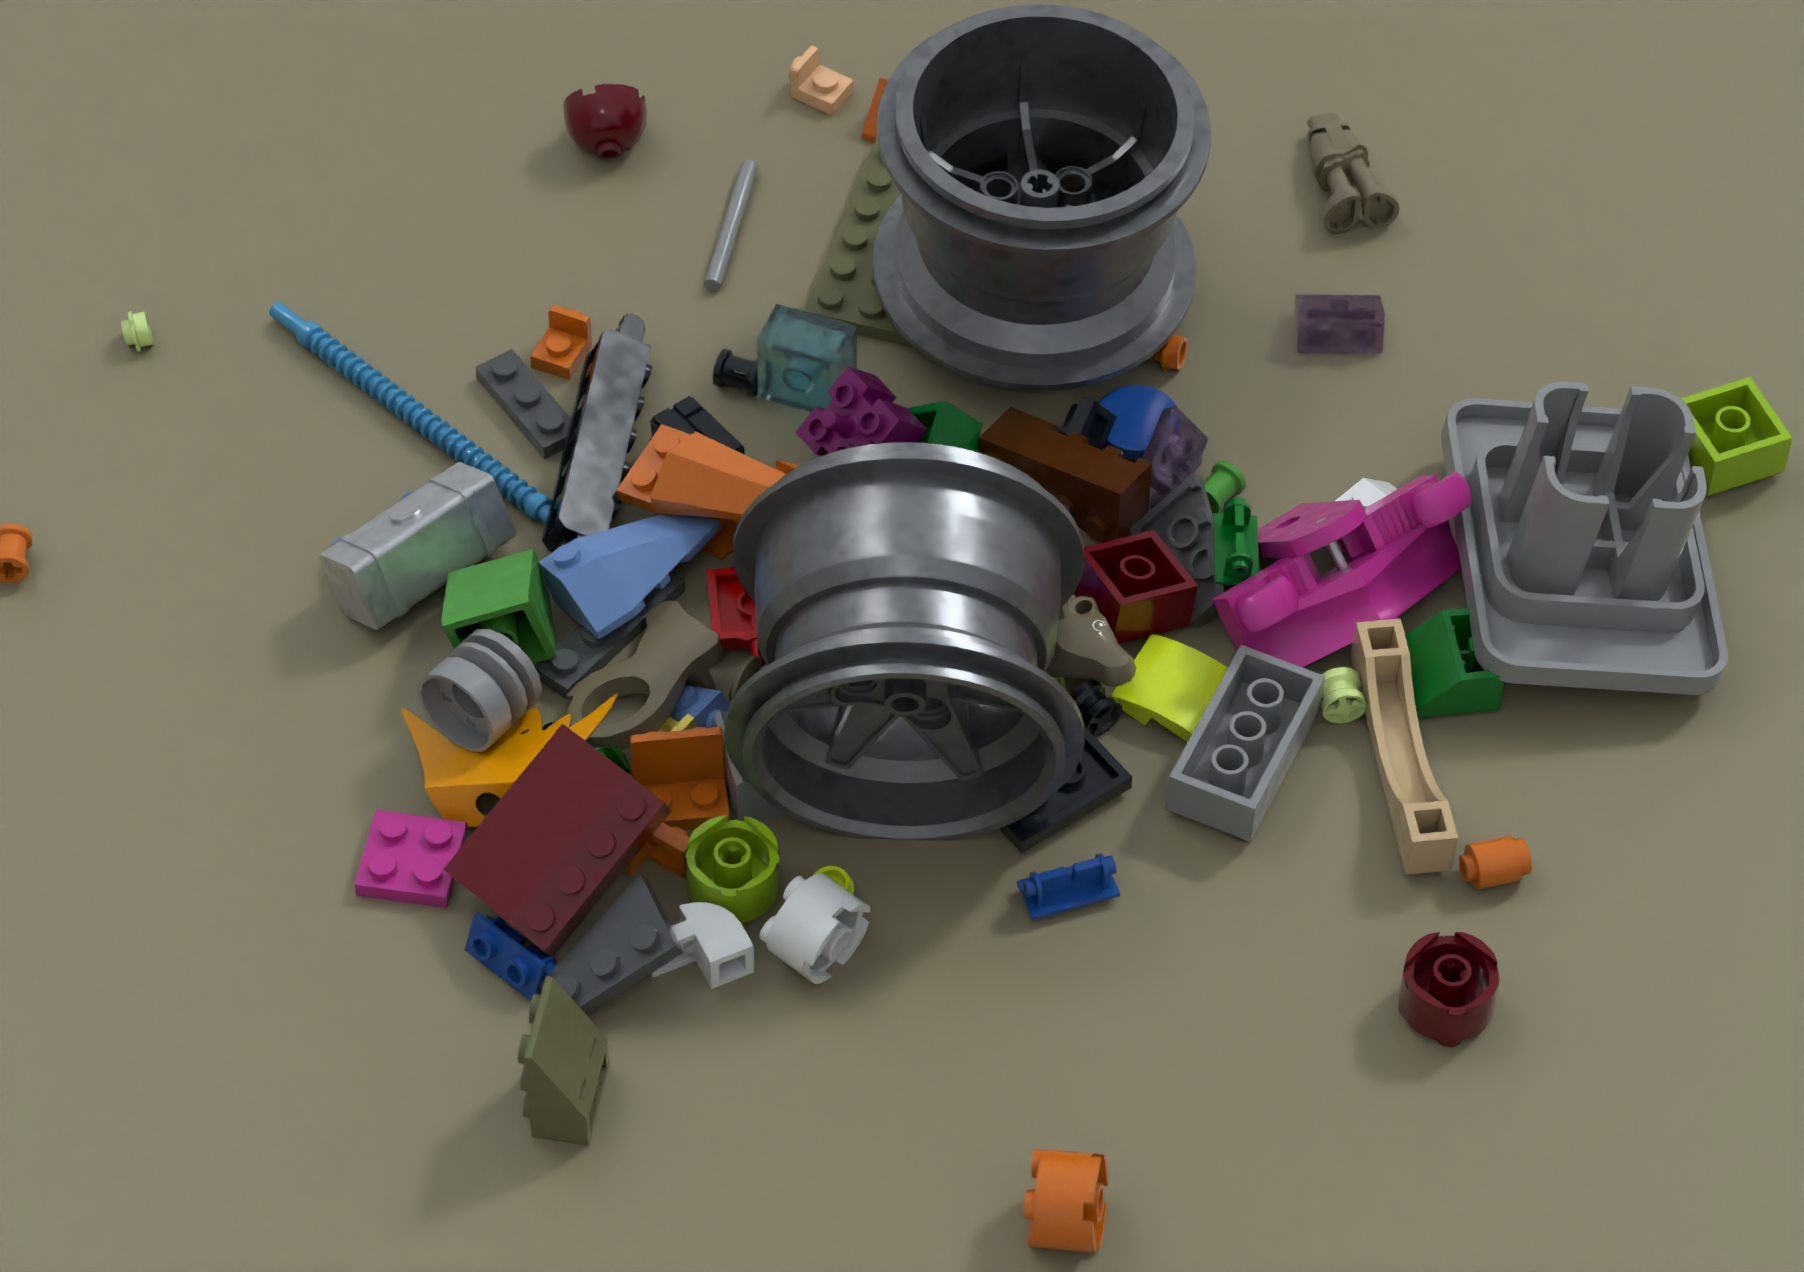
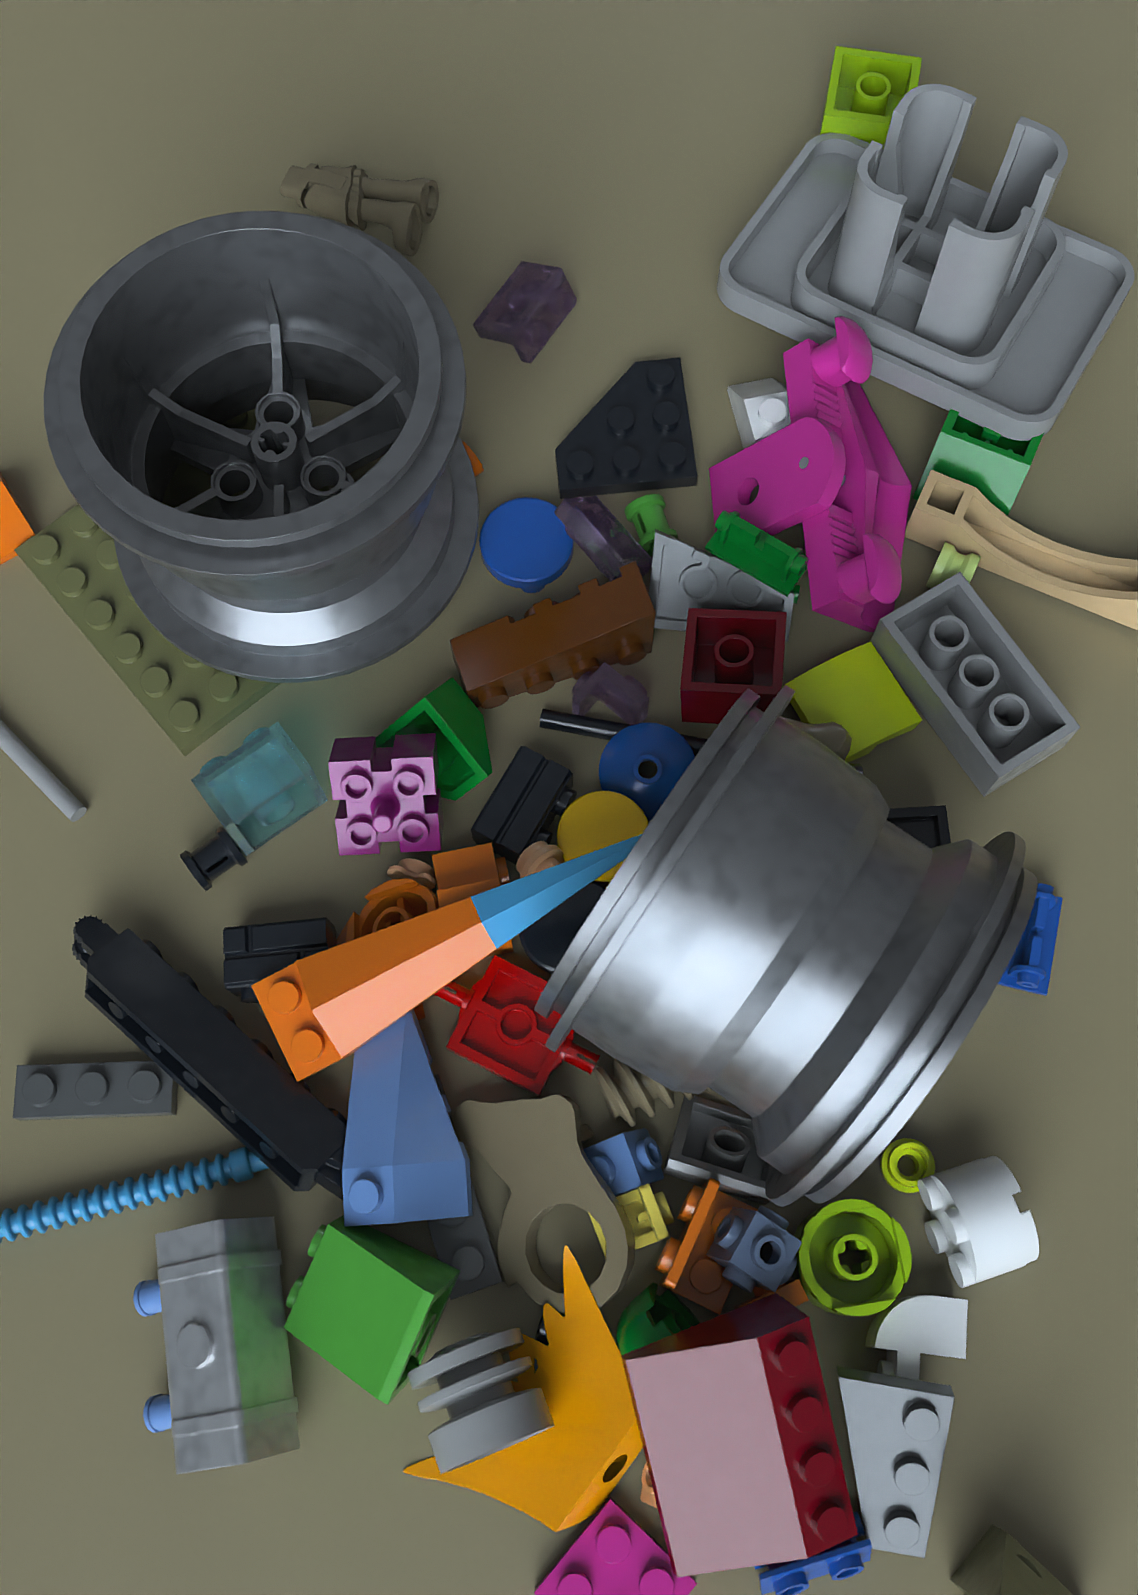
camera: 55 degrees left, 20 degrees up
orange bracket [530,305,592,380] -> none
black panel [1055,397,1117,450] -> none
none -> black plate [555,357,698,499]
none -> sand blue brick [706,1206,802,1293]

